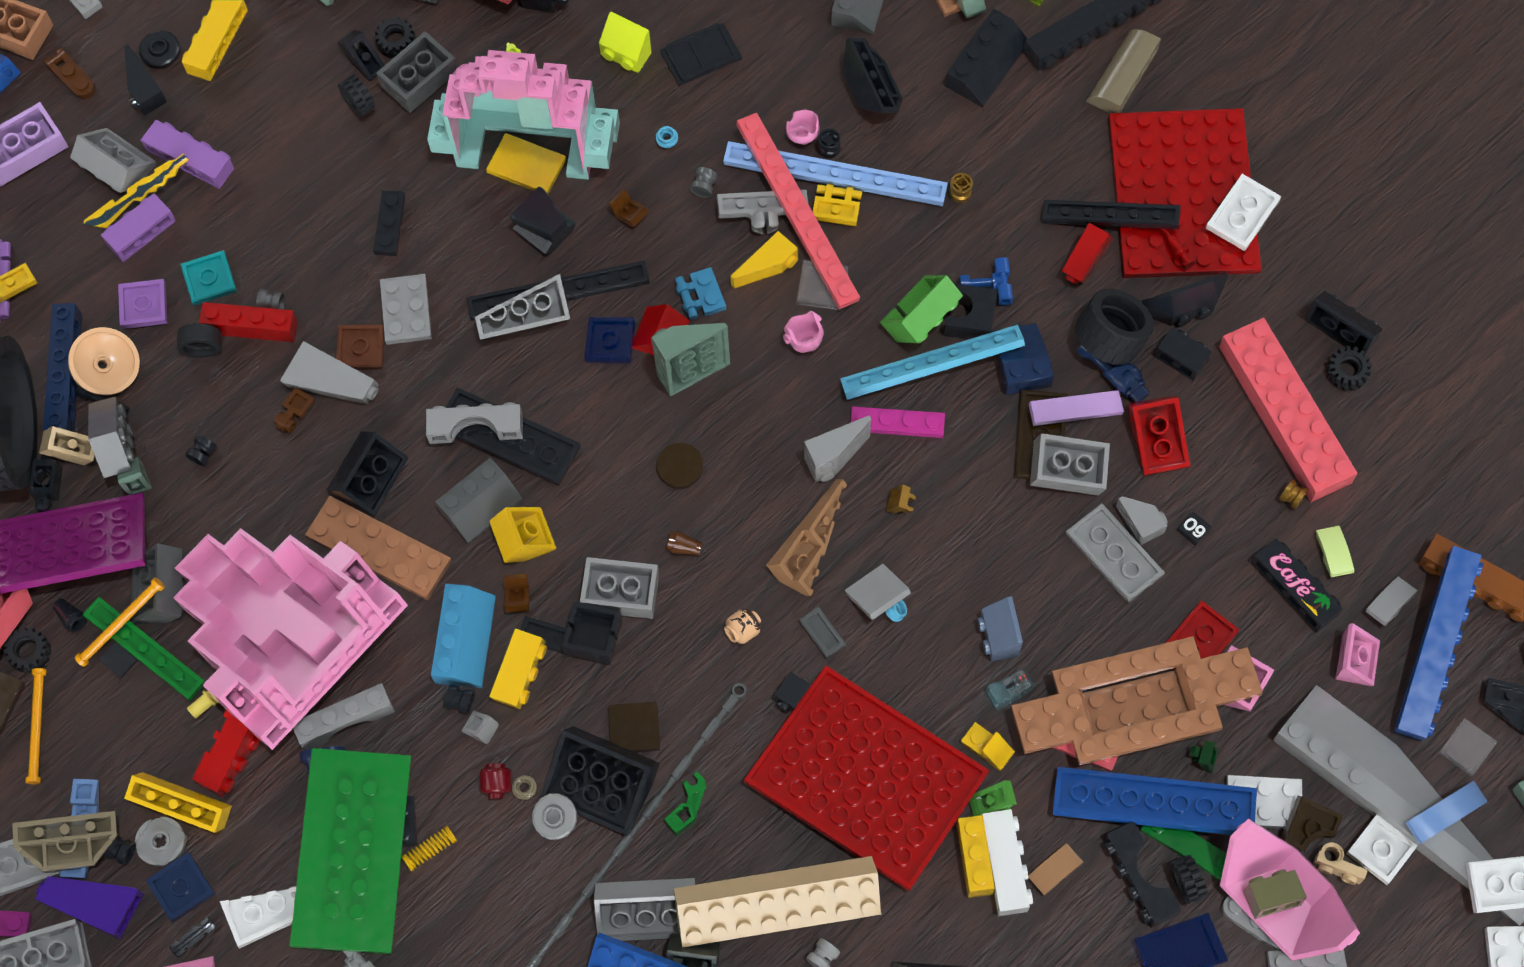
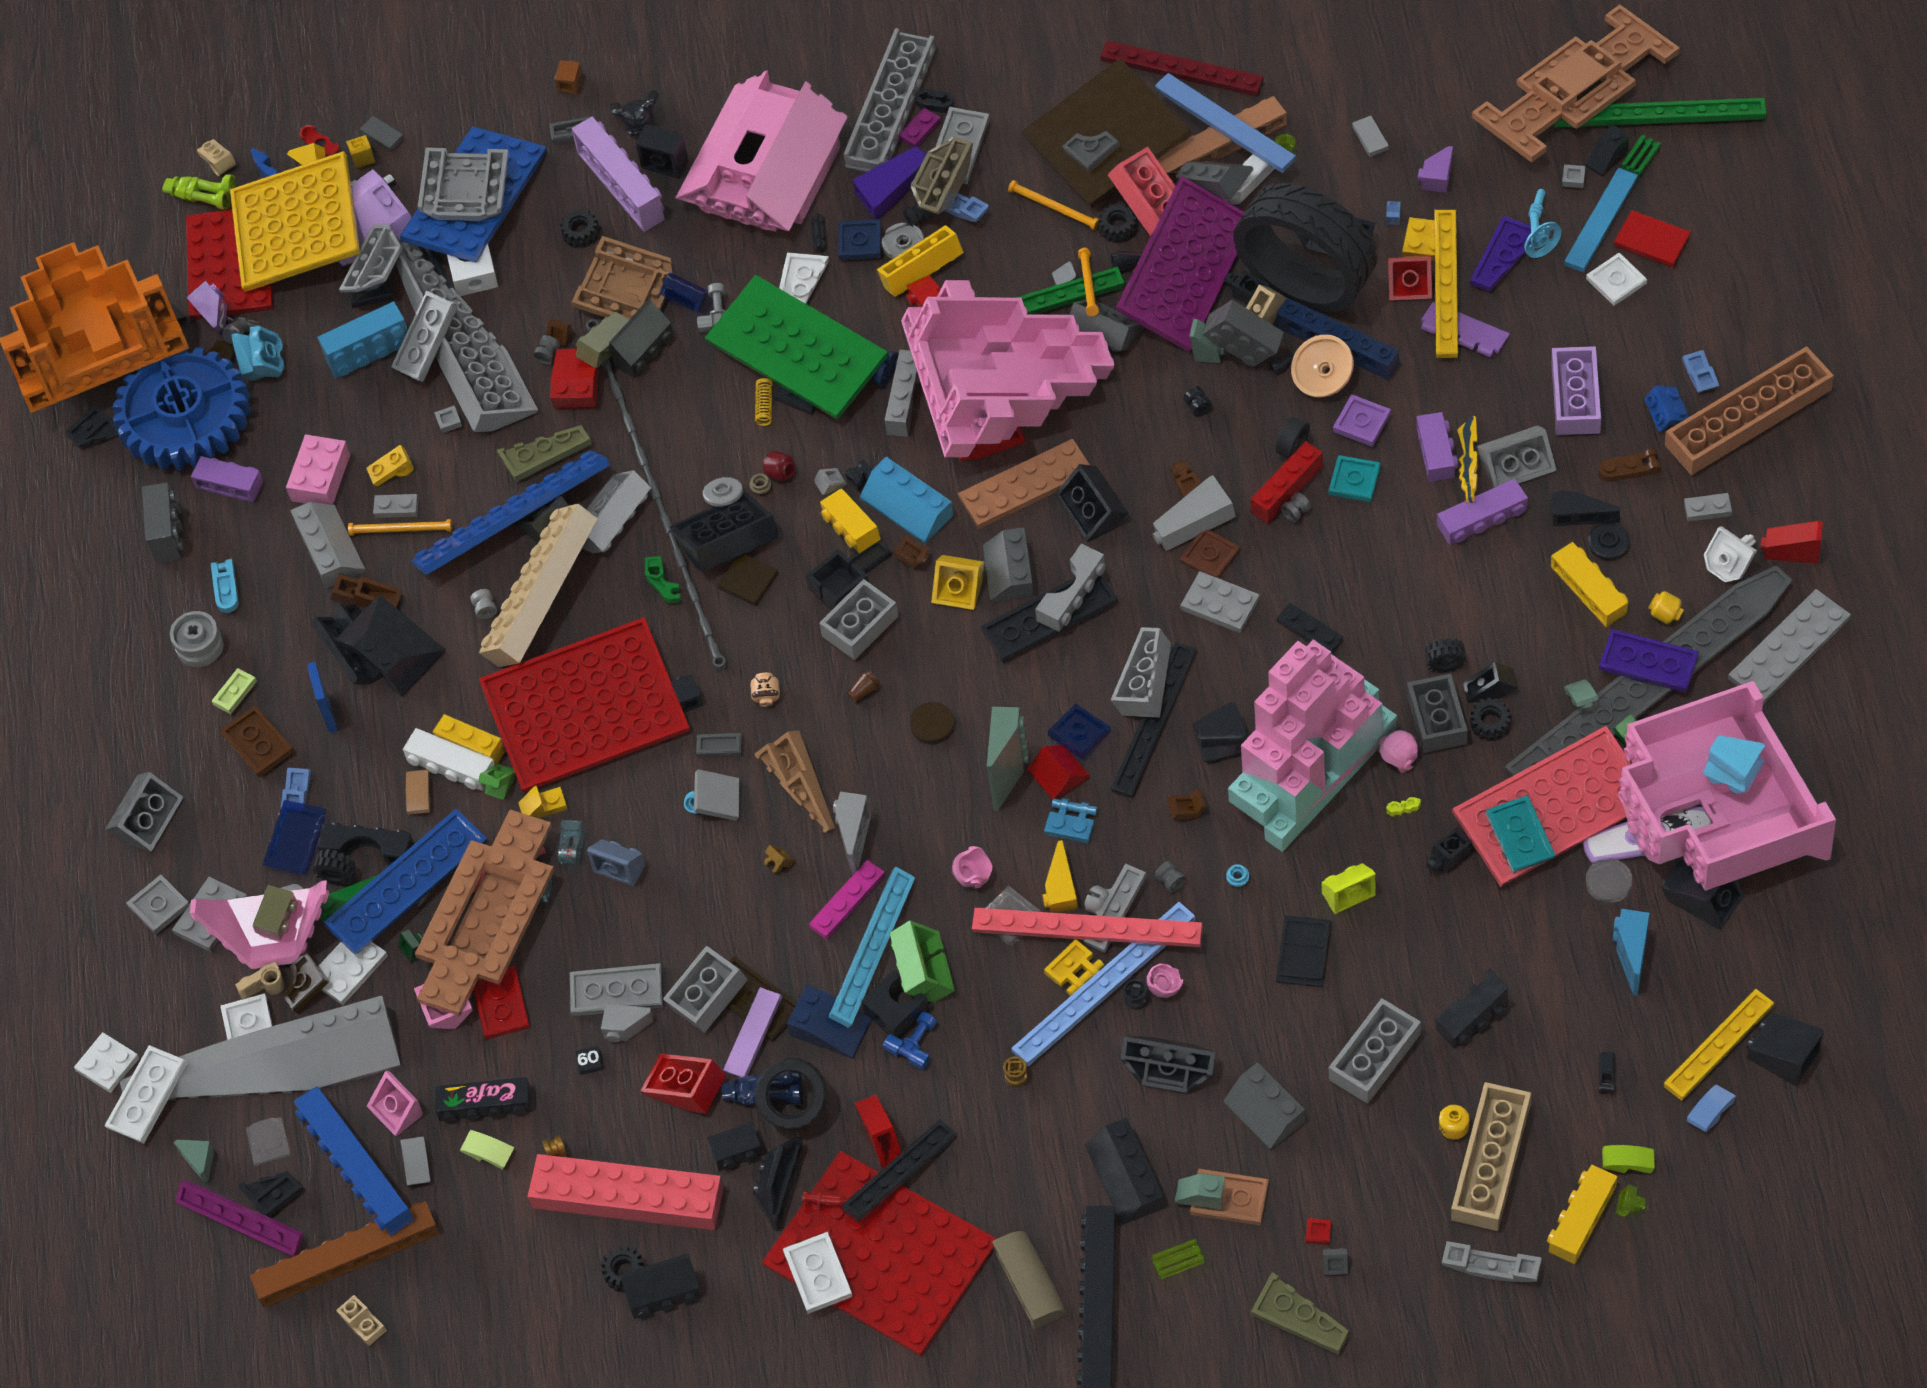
camera: 130 degrees right, 10 degrees down
medium blue slope [1405,781,1488,844] -> none

